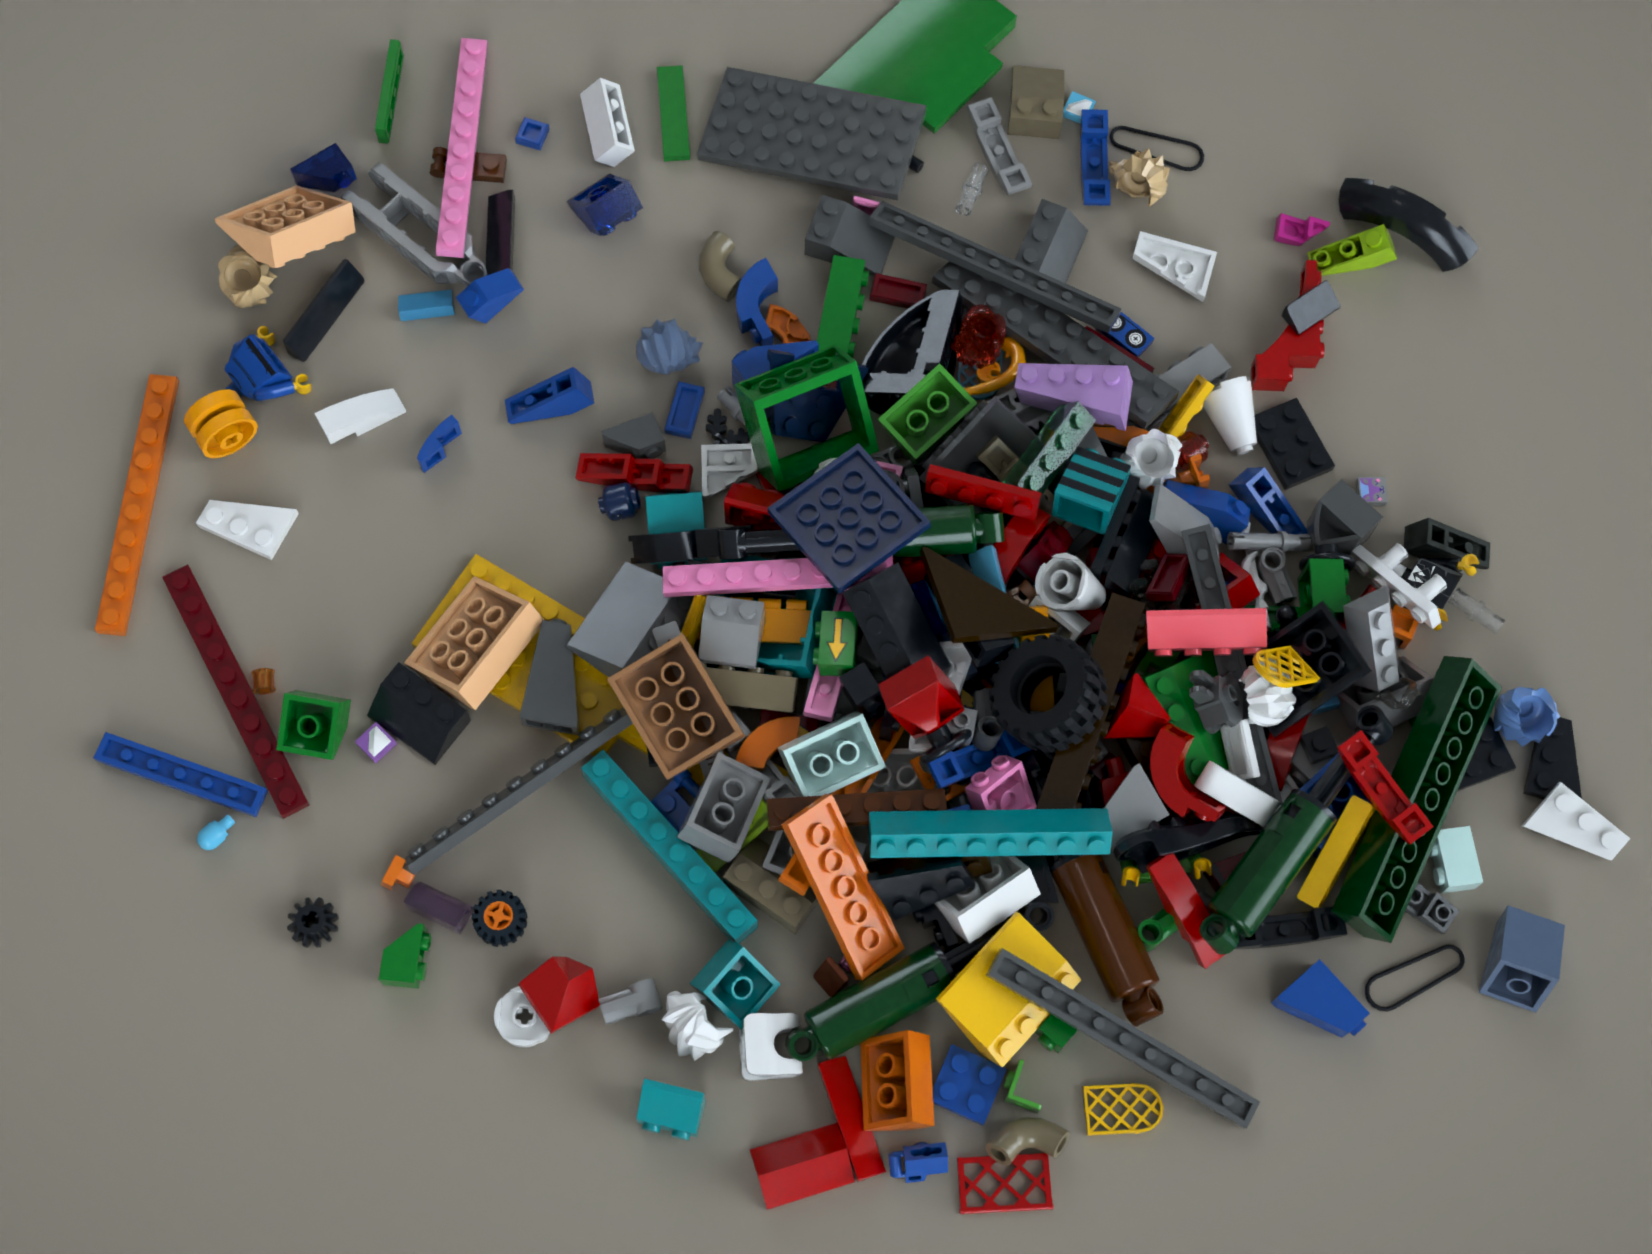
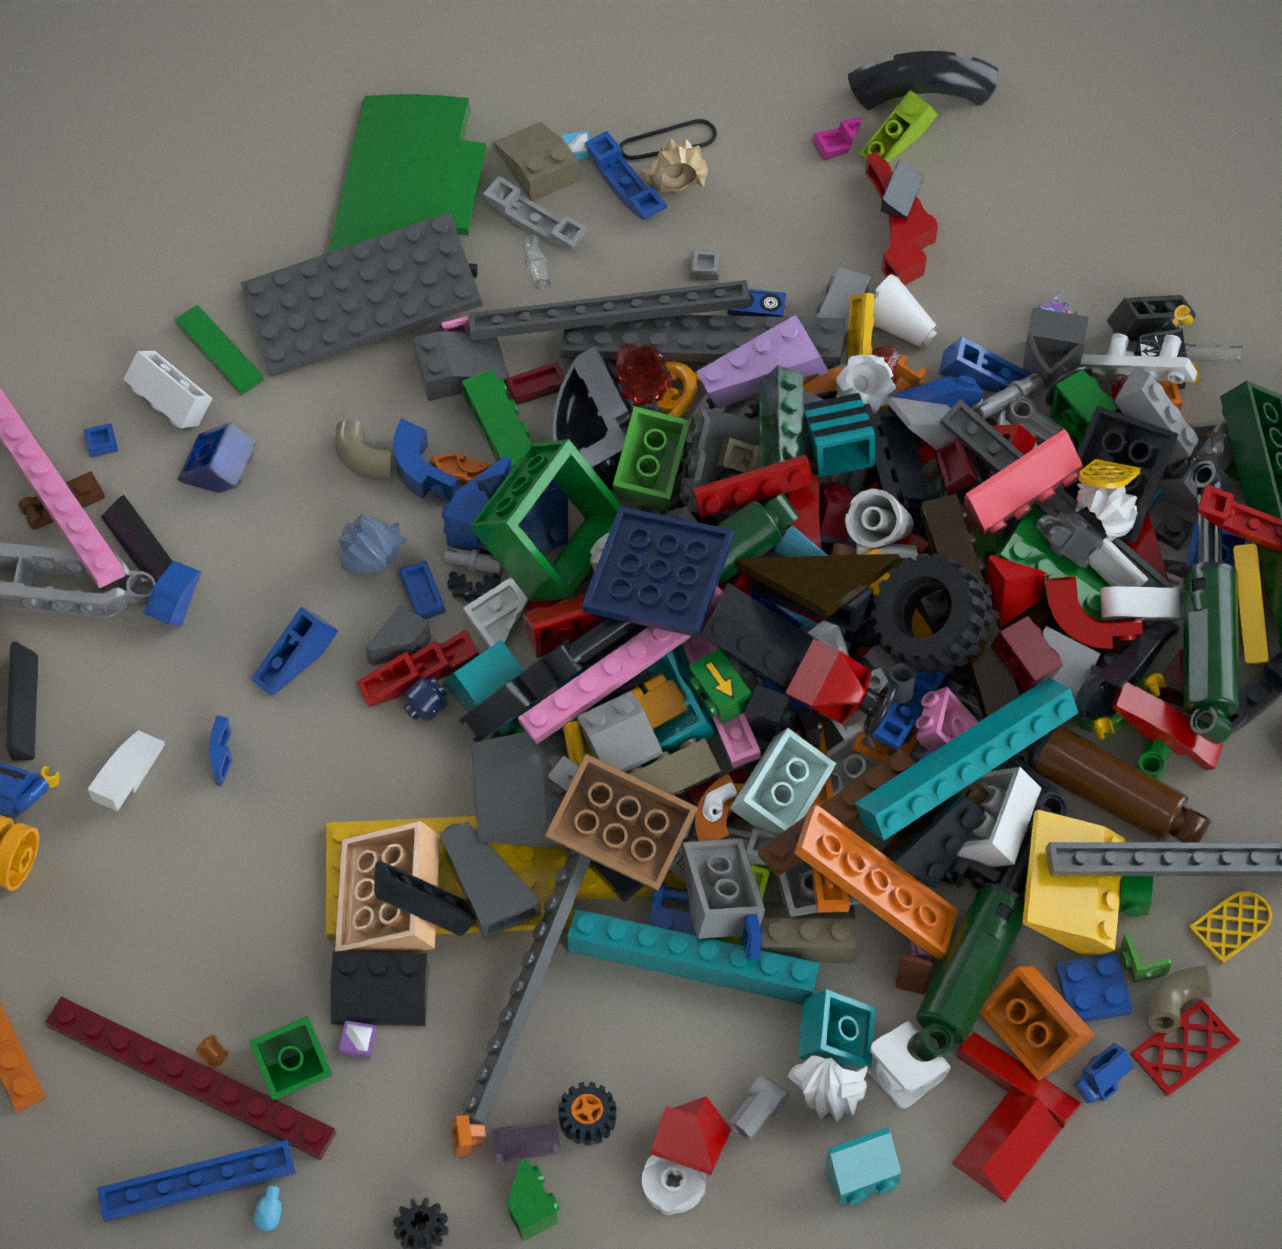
camera: 30 degrees left, 10 degrees down
white wing [196,500,299,560] -> none
dark azure slope [398,289,455,321] -> none
dark grey slope [1015,199,1088,283] -> none
white wing [1132,231,1217,302] -> none
black plate [1254,398,1335,490] -> none
none -> black slope [374,860,476,936]
none -> light grey tile [691,250,720,280]
none -> white arm [702,782,737,822]
none -> blue tile [742,914,762,960]
none -> dark red brick [991,616,1063,692]

